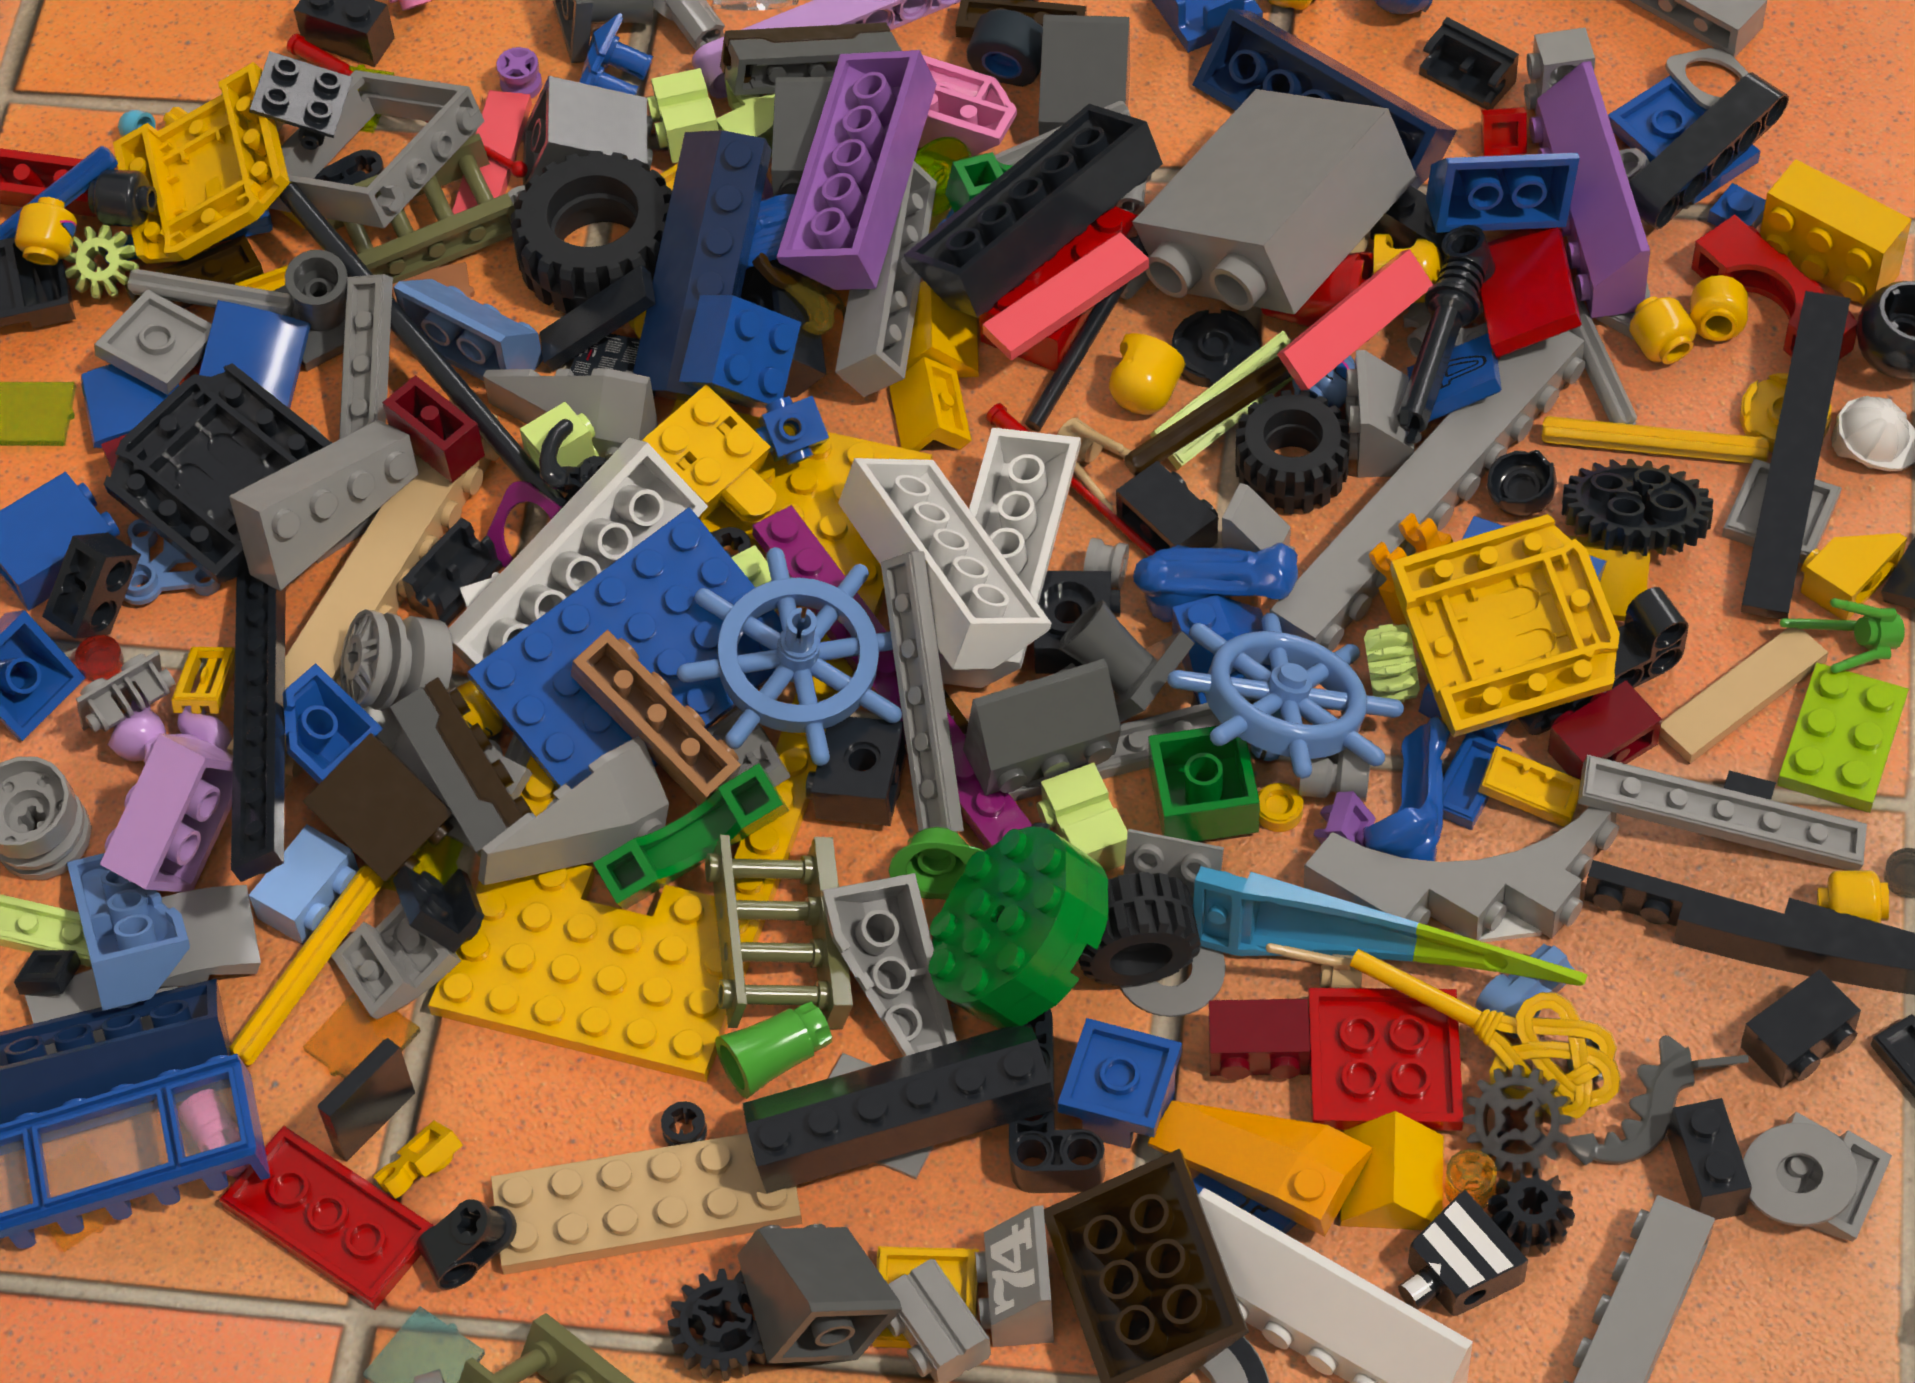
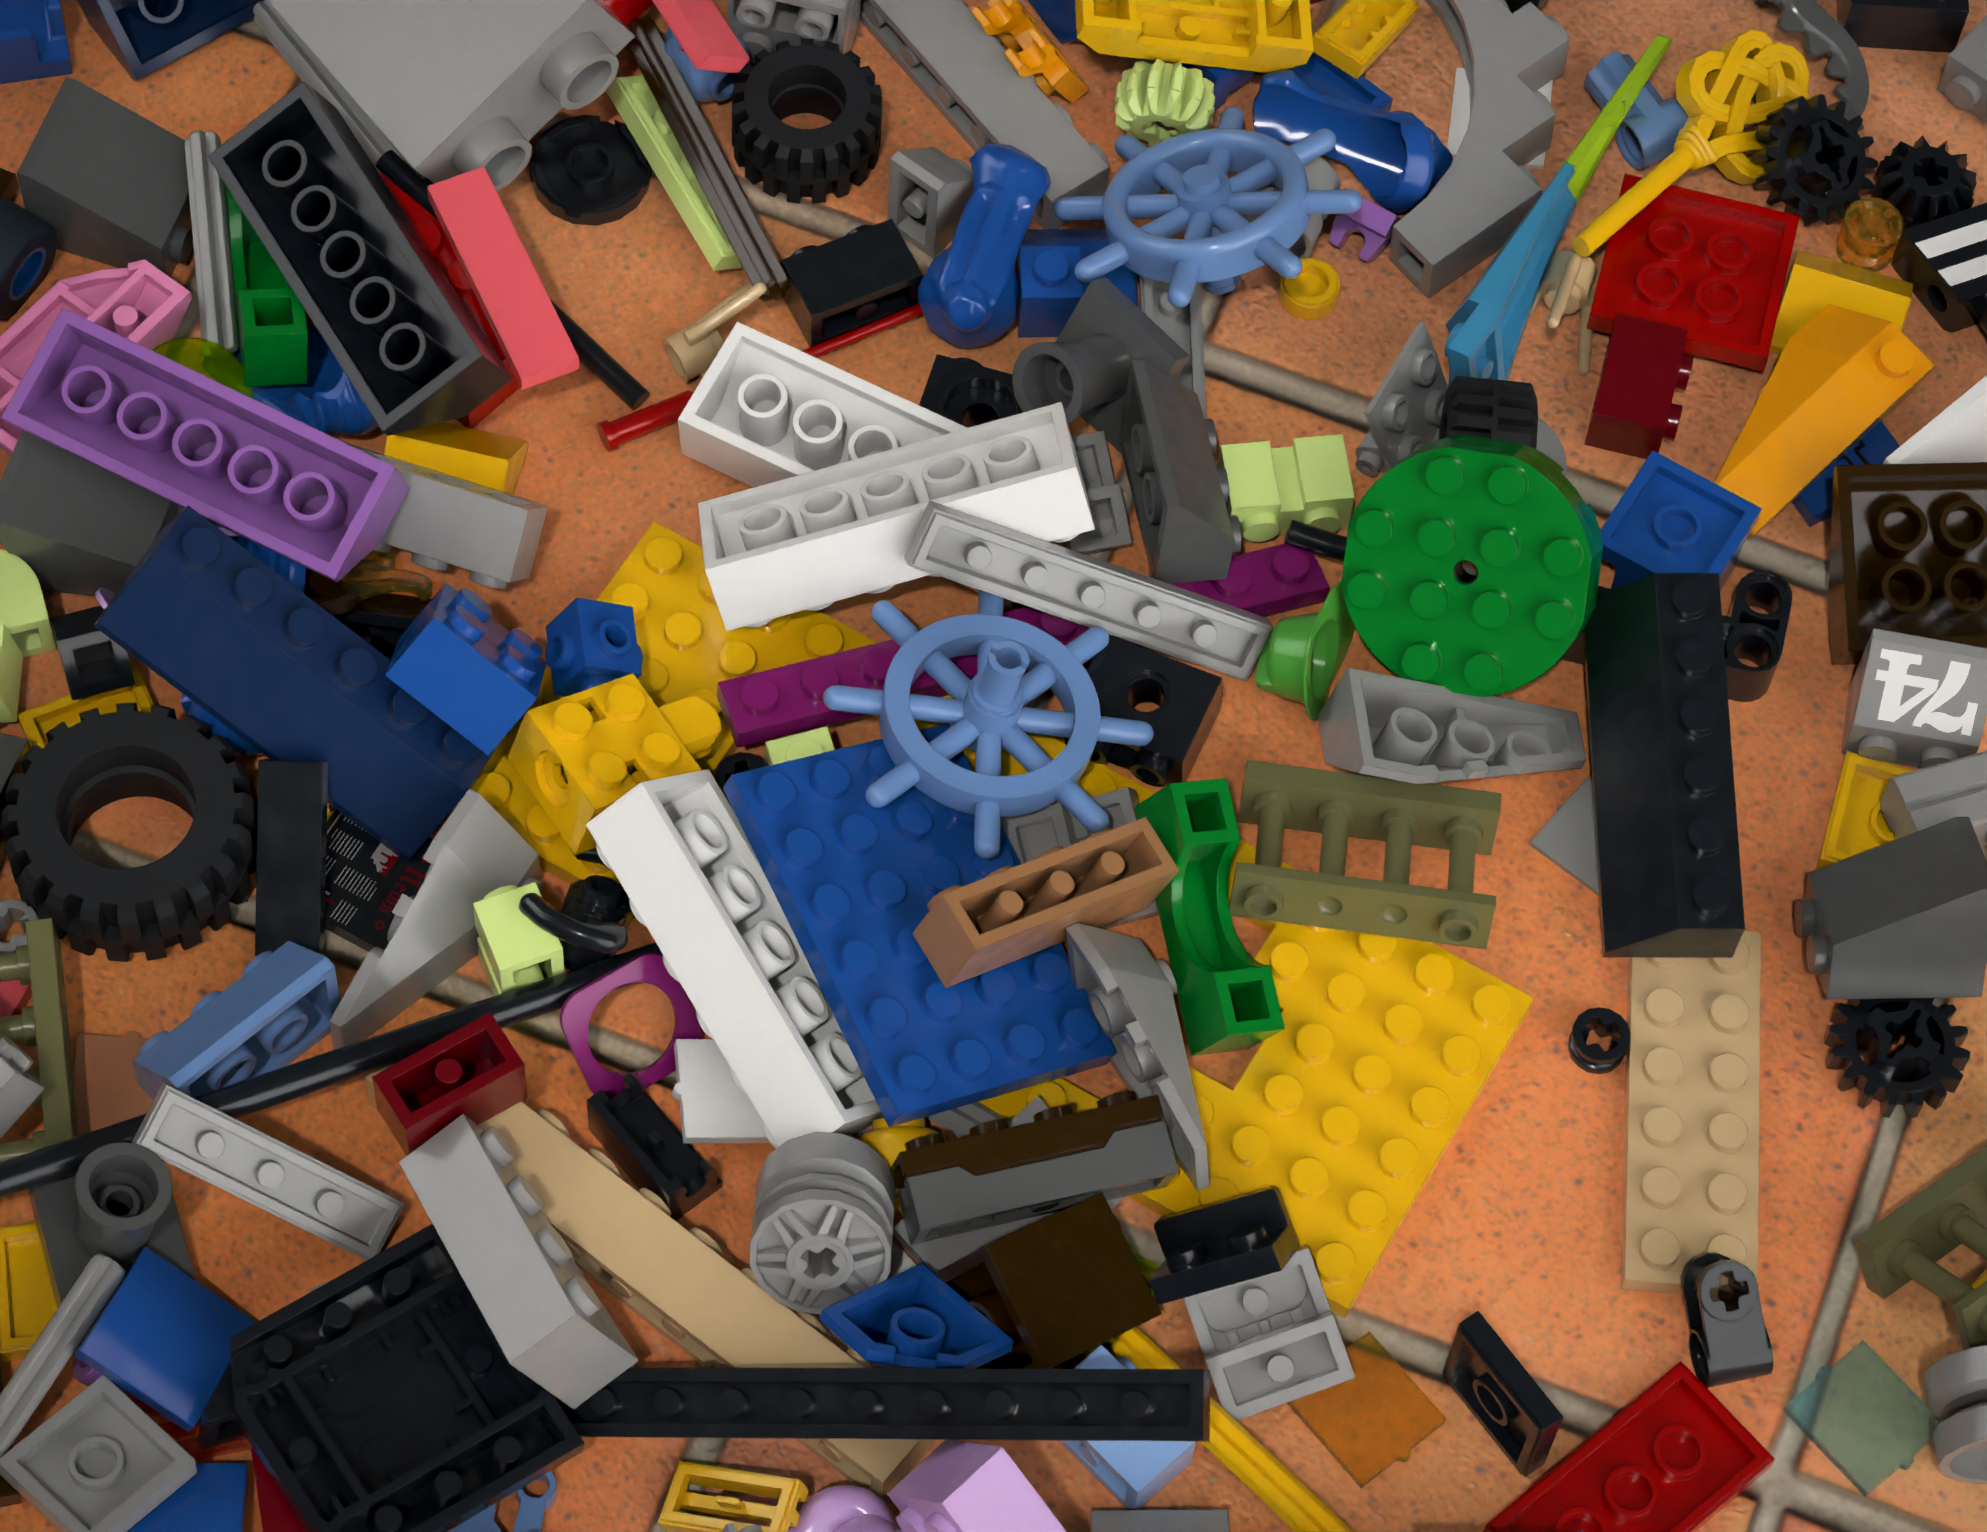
camera: 85 degrees left, 5 degrees up
yellow plate [373,1120,463,1199] -> none
bright green plant [715,1002,832,1099] -> none
yellow panel [889,357,972,451] -> none
light grey wheel [1083,537,1129,589] -> none
yellow helmet [1109,333,1185,415] -> none
green brick [1148,726,1260,842] -> none

